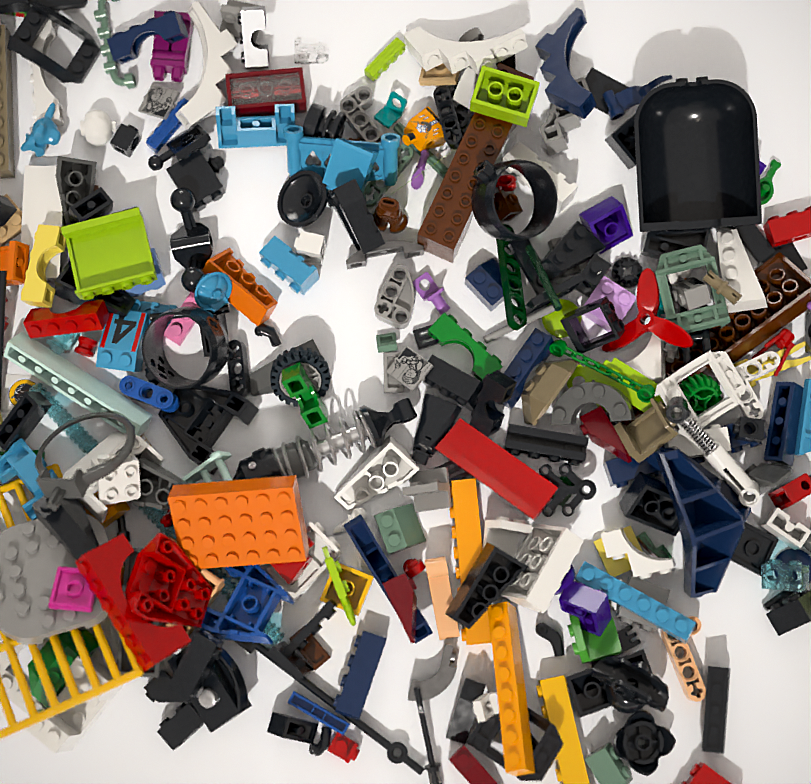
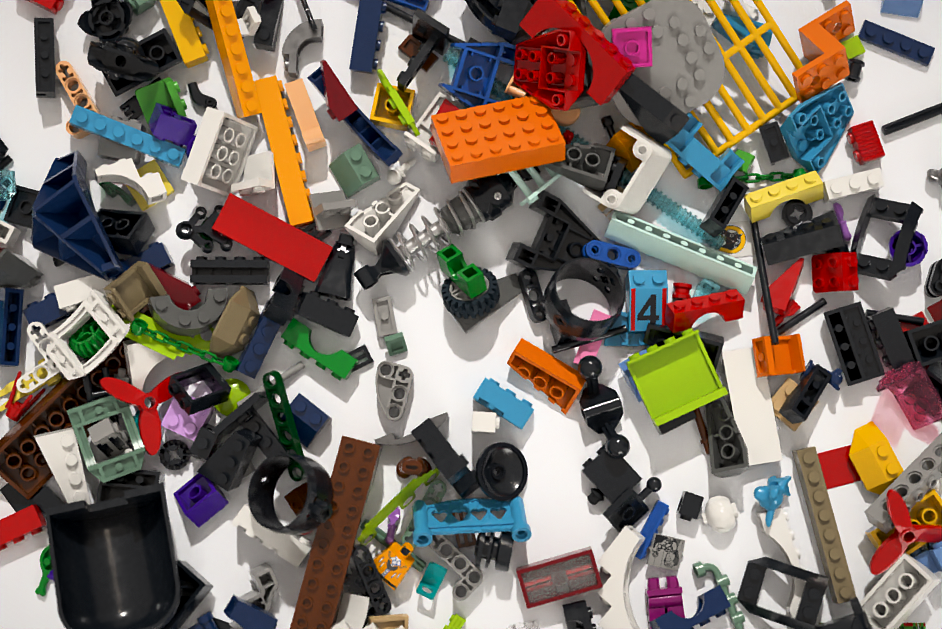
camera: 170 degrees right, 5 degrees up
light yellow arch [21,224,66,308] -> none
dark grey brick [35,412,136,511] -> none
black brick [68,187,114,224] -> none
white bracket [91,452,141,505] -> none
dark azure piece [194,272,232,313] -> none
dark azure bracket [216,104,295,149] -> none
black arm [254,323,281,347] -> none
dark azure slope [322,138,378,193] -> none
piece [386,346,434,392] -> none
red plate [403,559,426,578] -> none
medium lavender bracket [412,272,450,315] -> none
black wedge [445,542,528,629] -> none
lime brick [470,65,540,128] -> none
clear green bar [525,245,563,311] -> none
piece [666,396,760,507] -> none
dark tan pin [702,270,743,305] -> none
black brick [732,417,765,443] -> none

